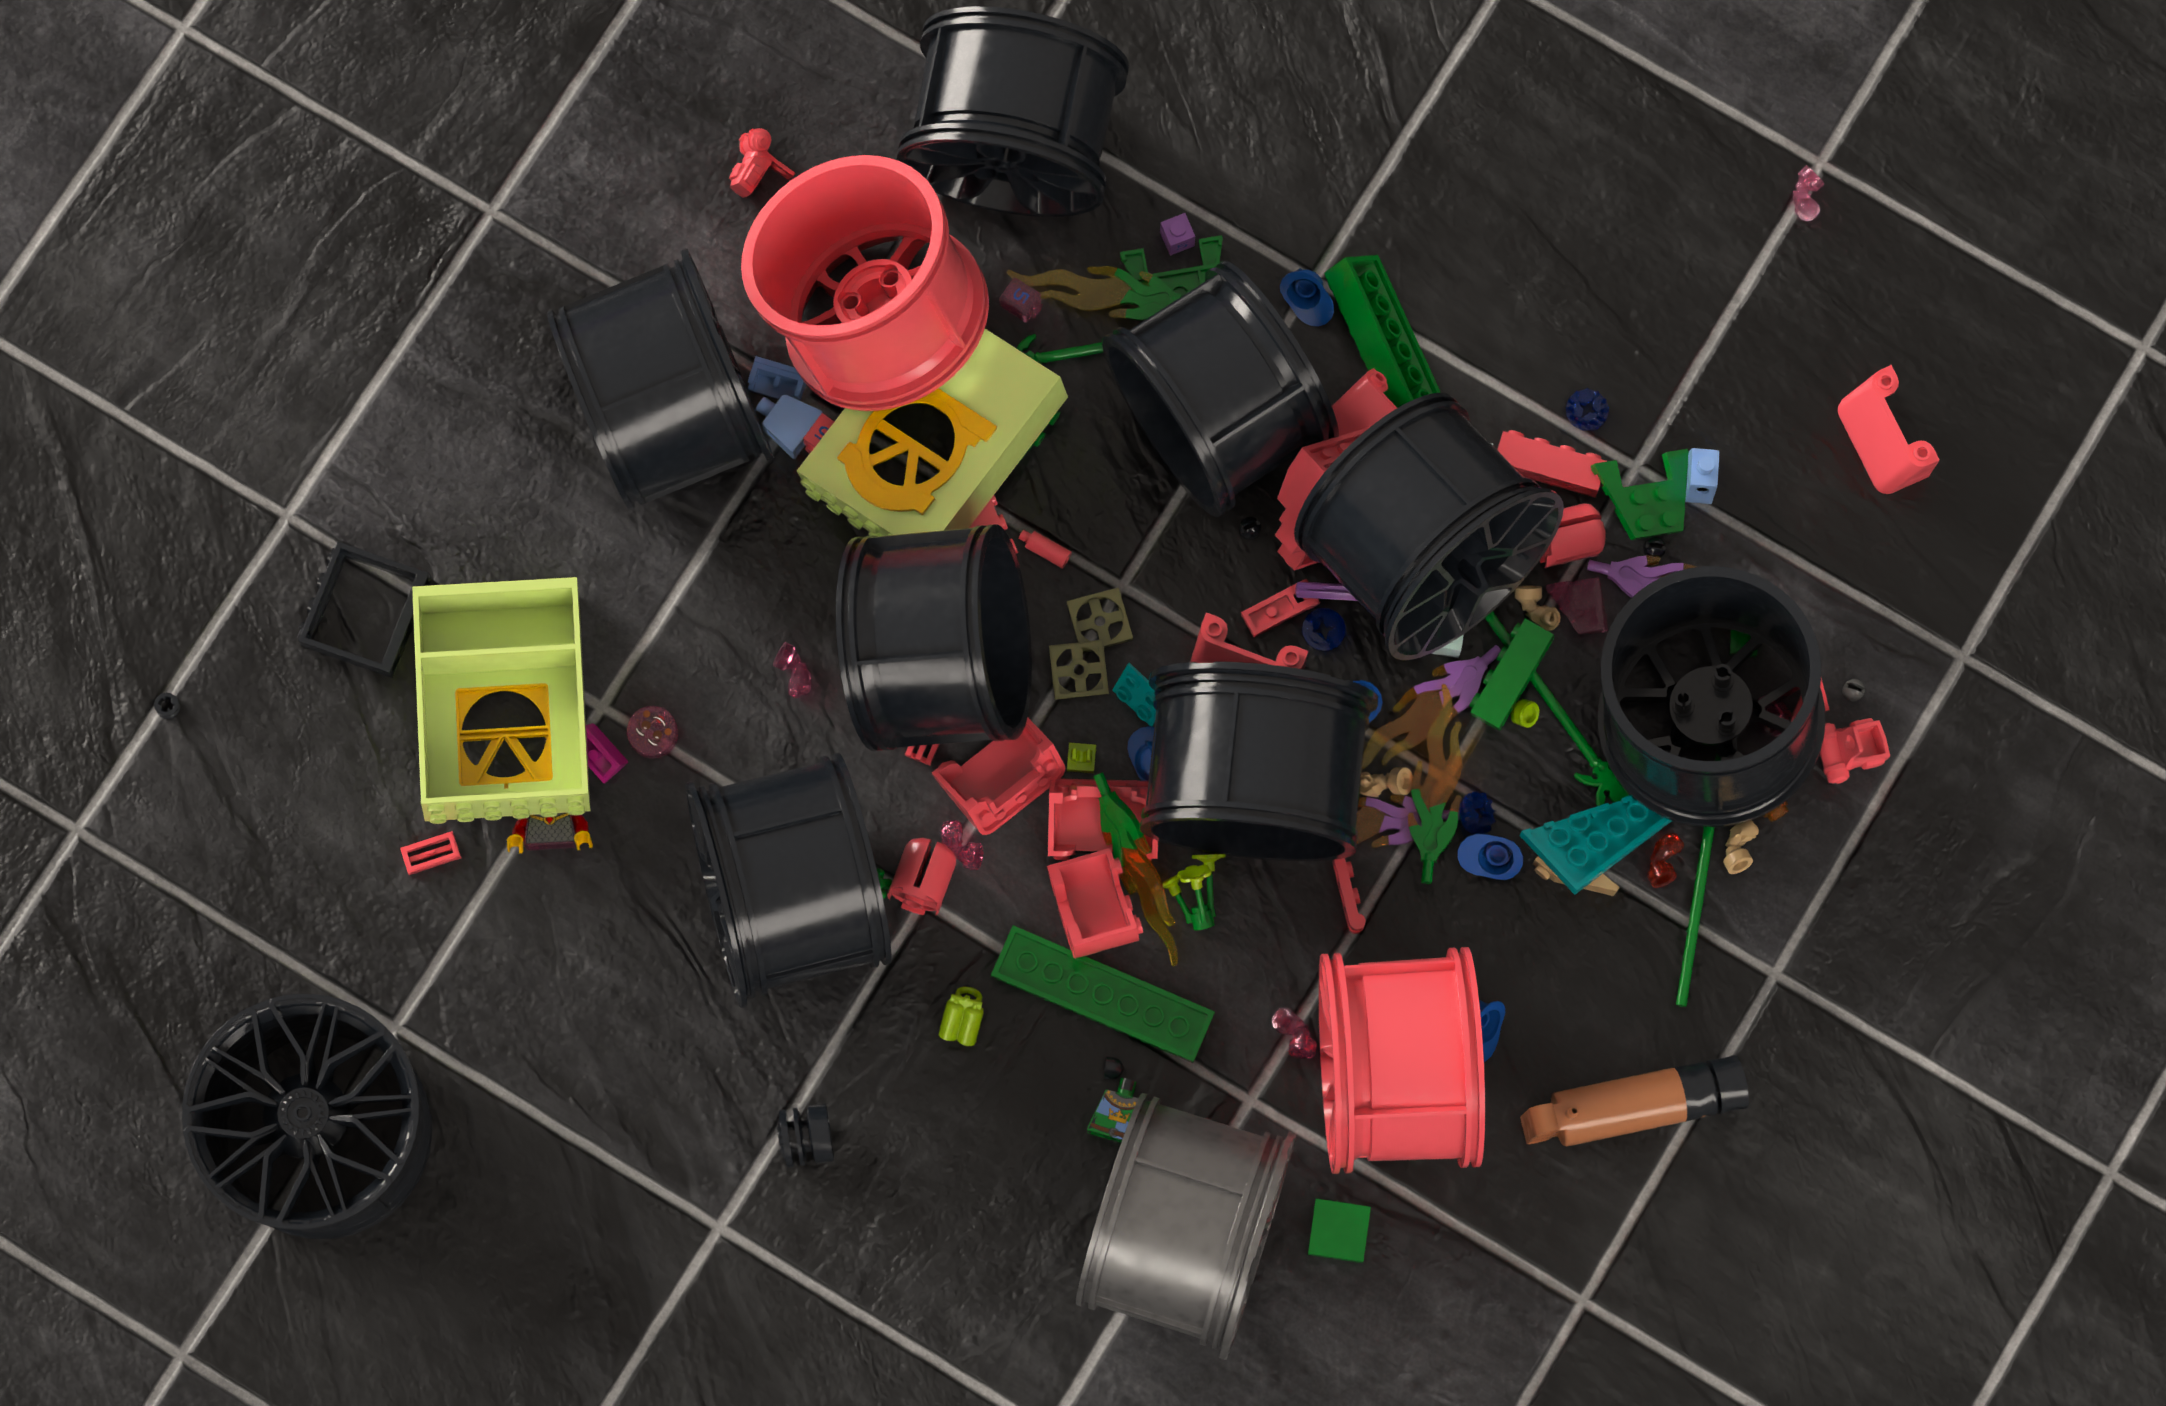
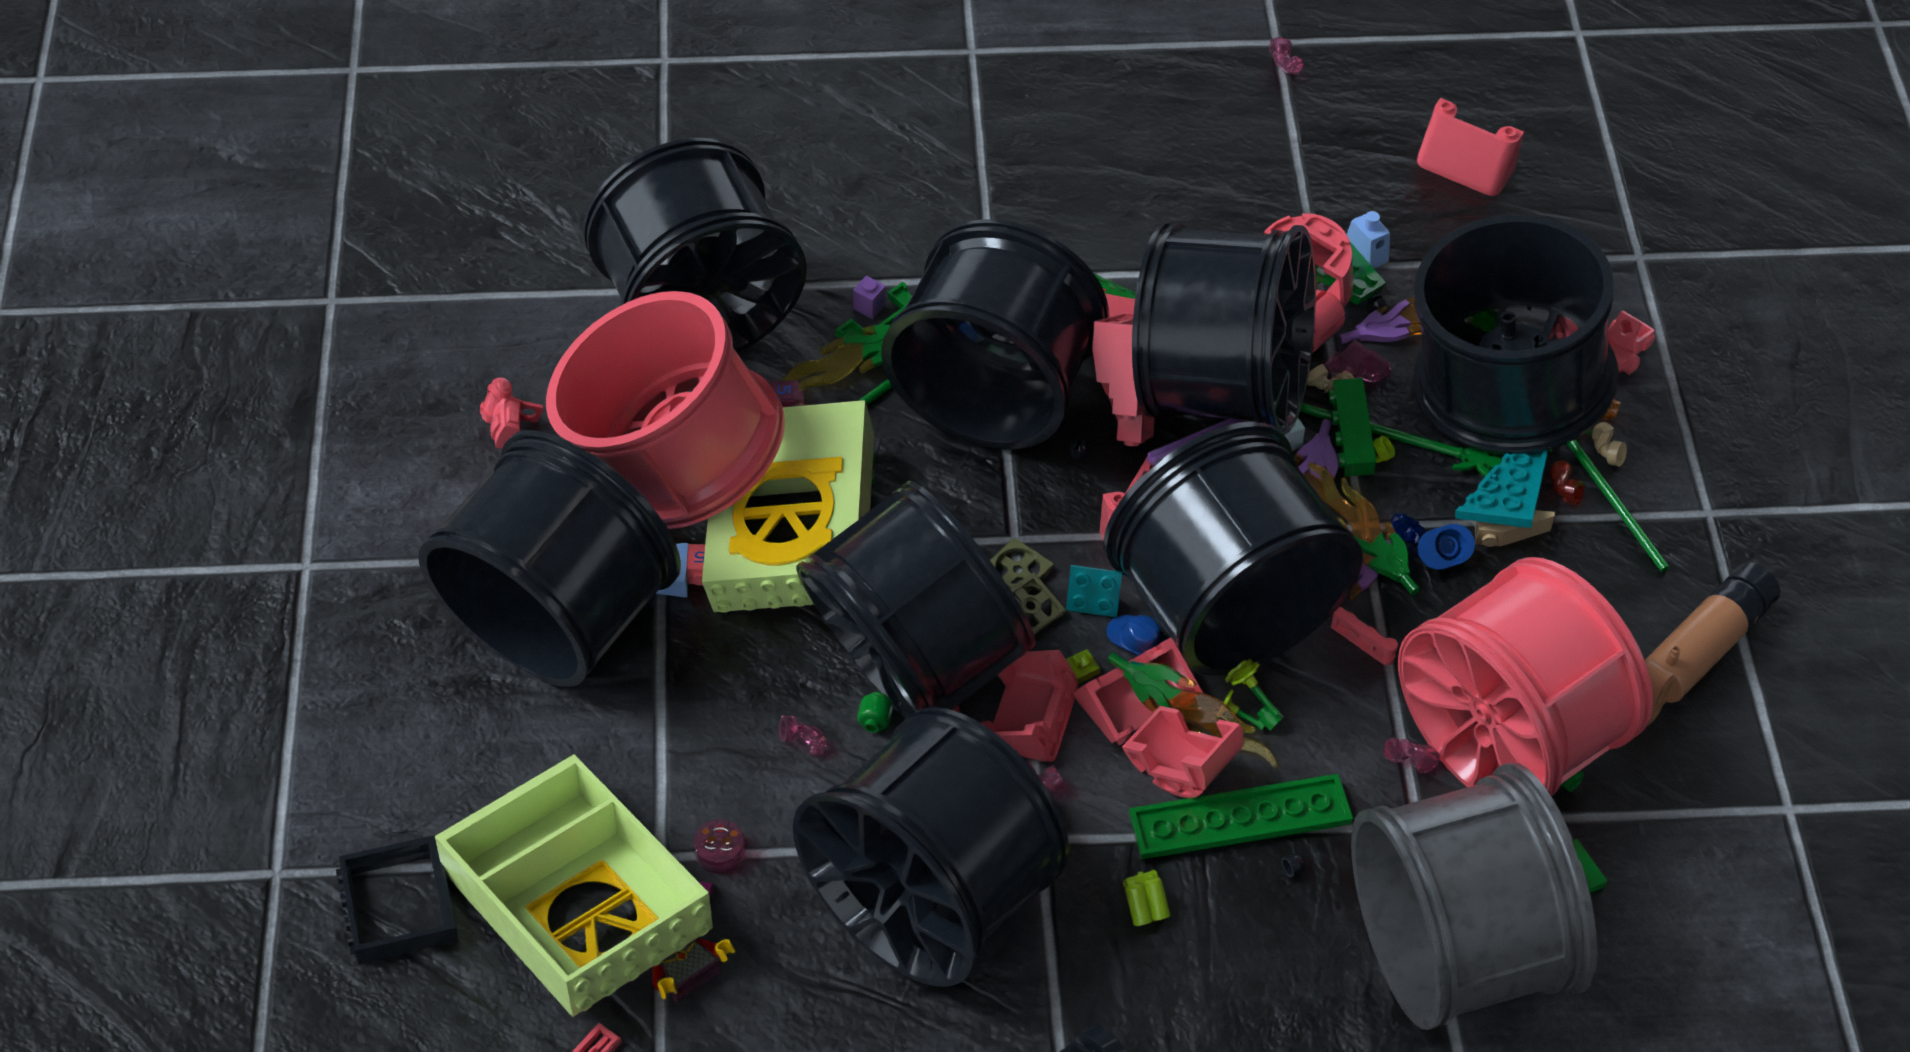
camera: 35 degrees left, 25 degrees down
torso [1087,1078,1139,1143] -> none
none -> coral cylinder [1264,213,1354,307]

